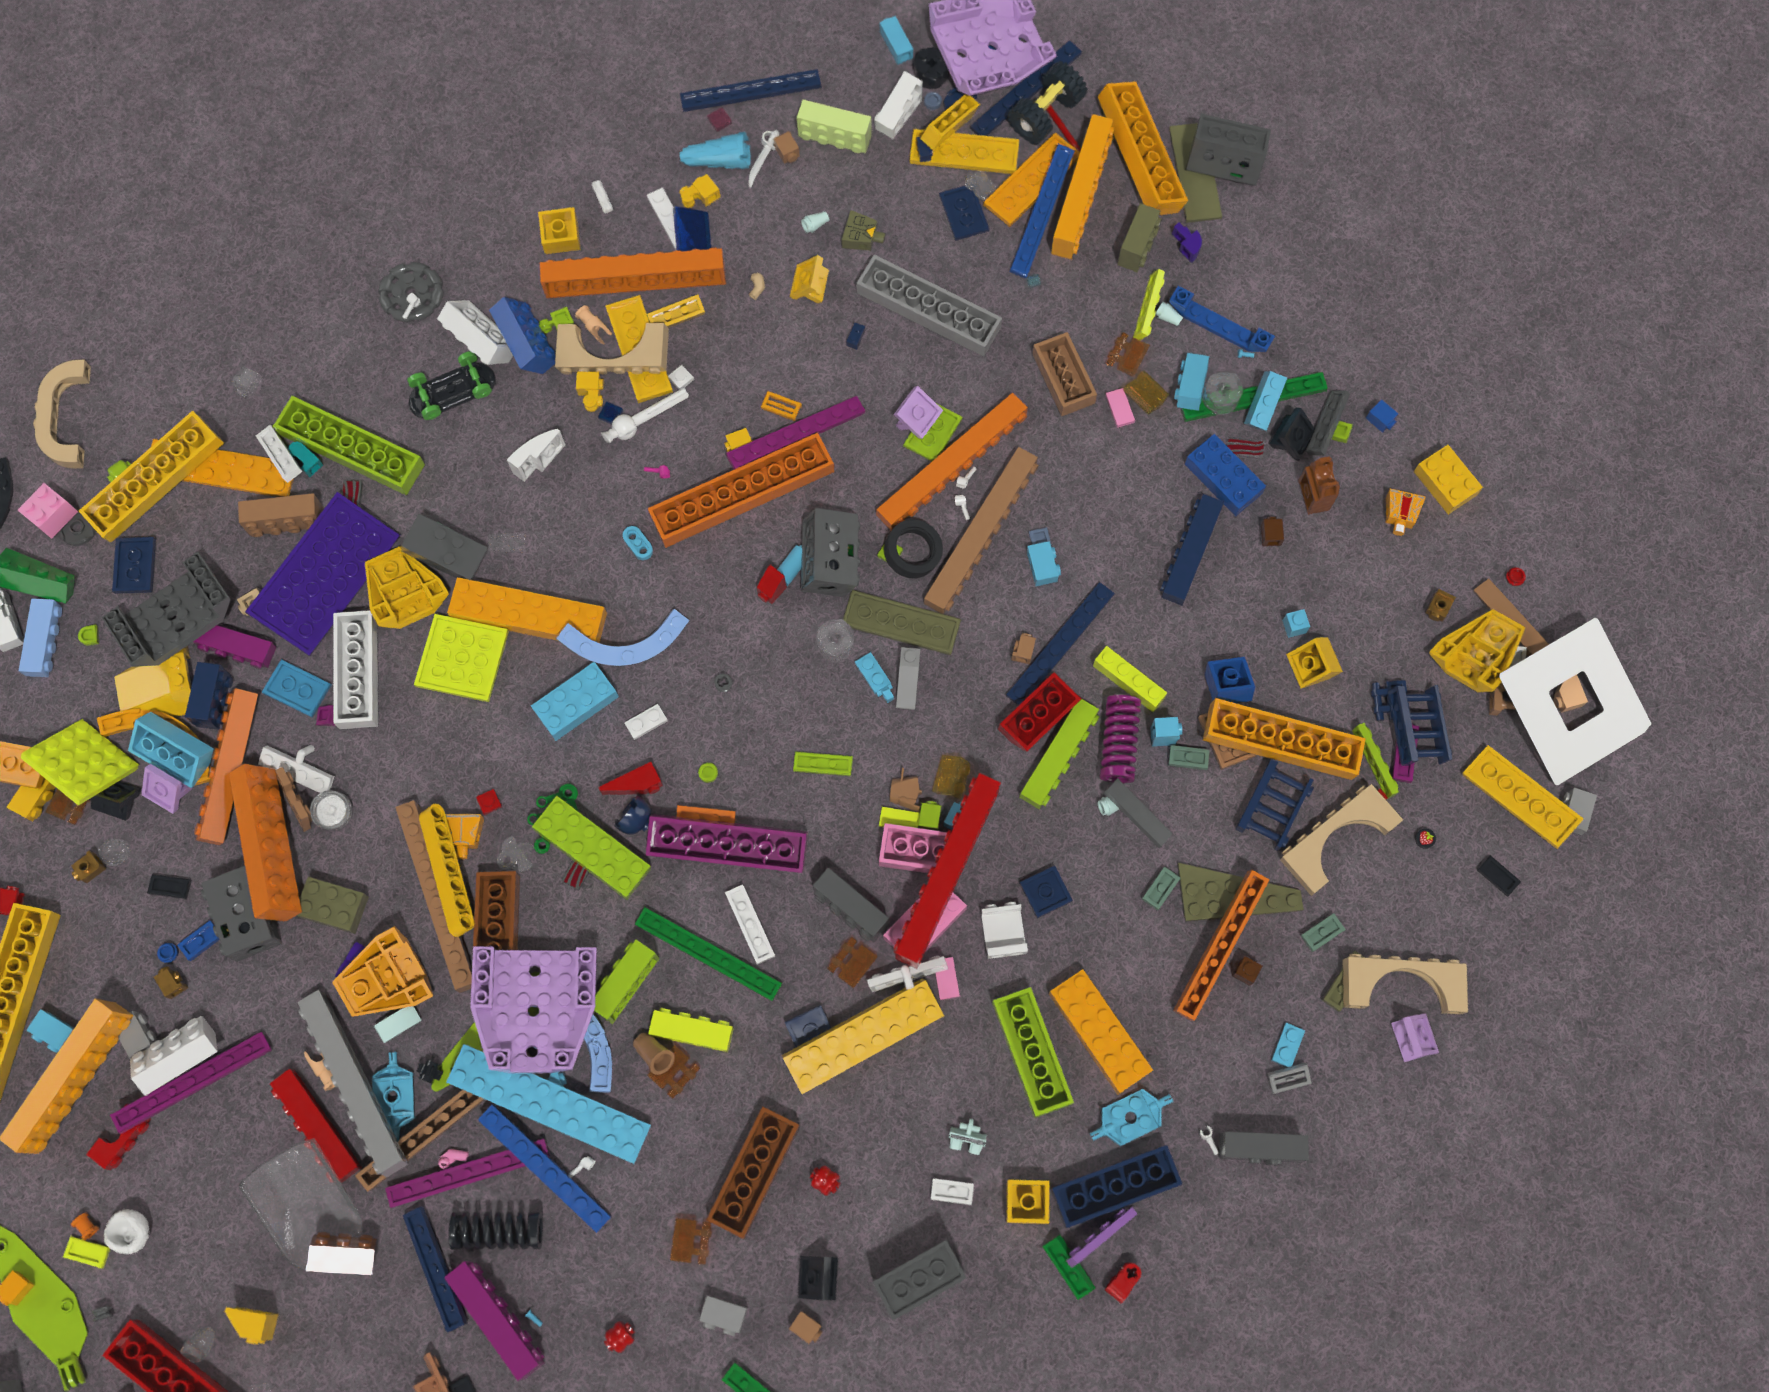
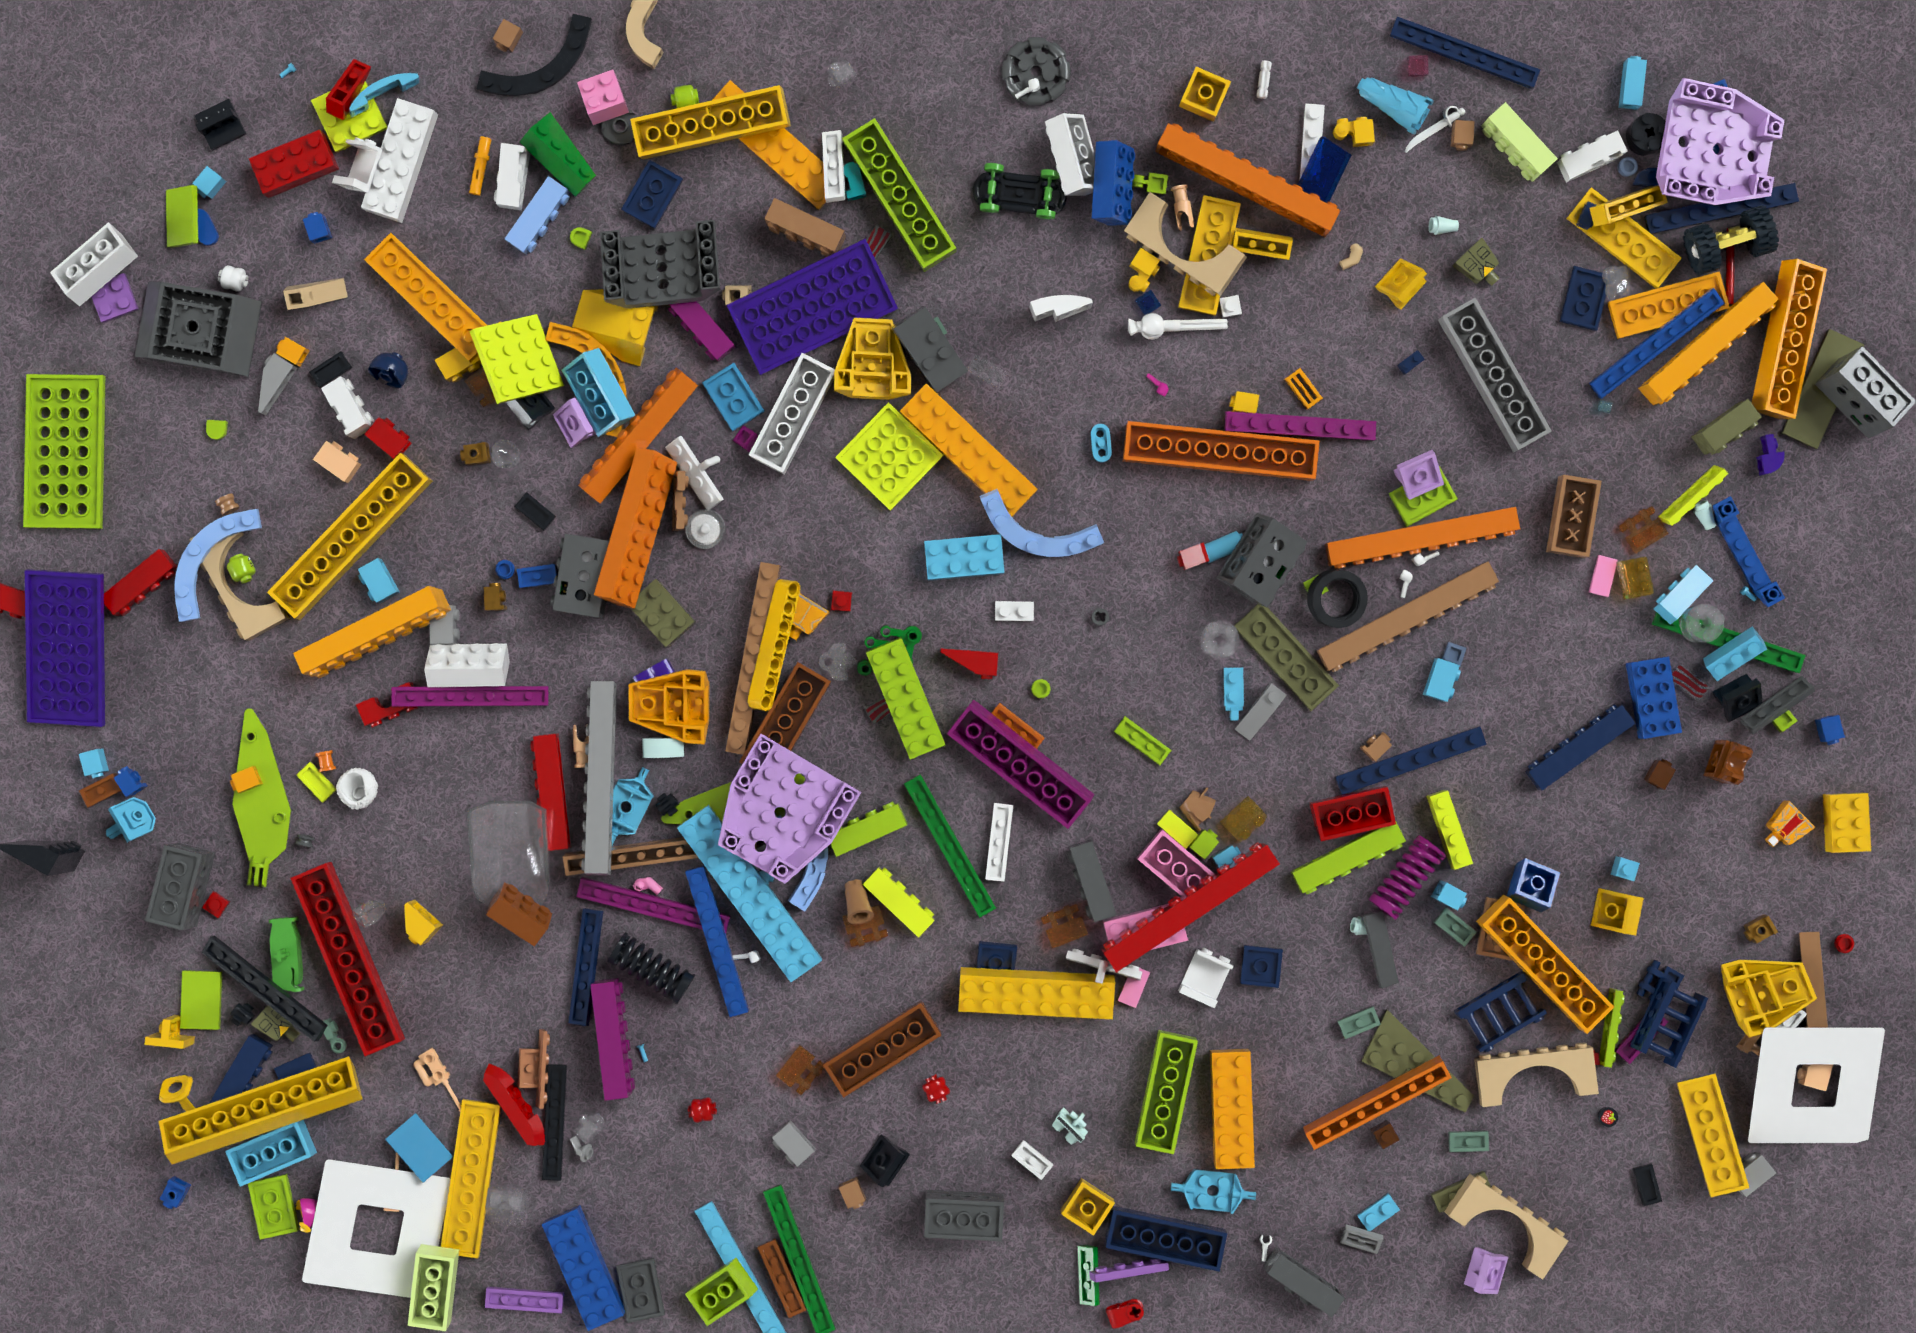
camera: 30 degrees right, 15 degrees up
dark blue brick [185,662,233,730] -> none
dark blue cylinder [614,795,651,835] -> none

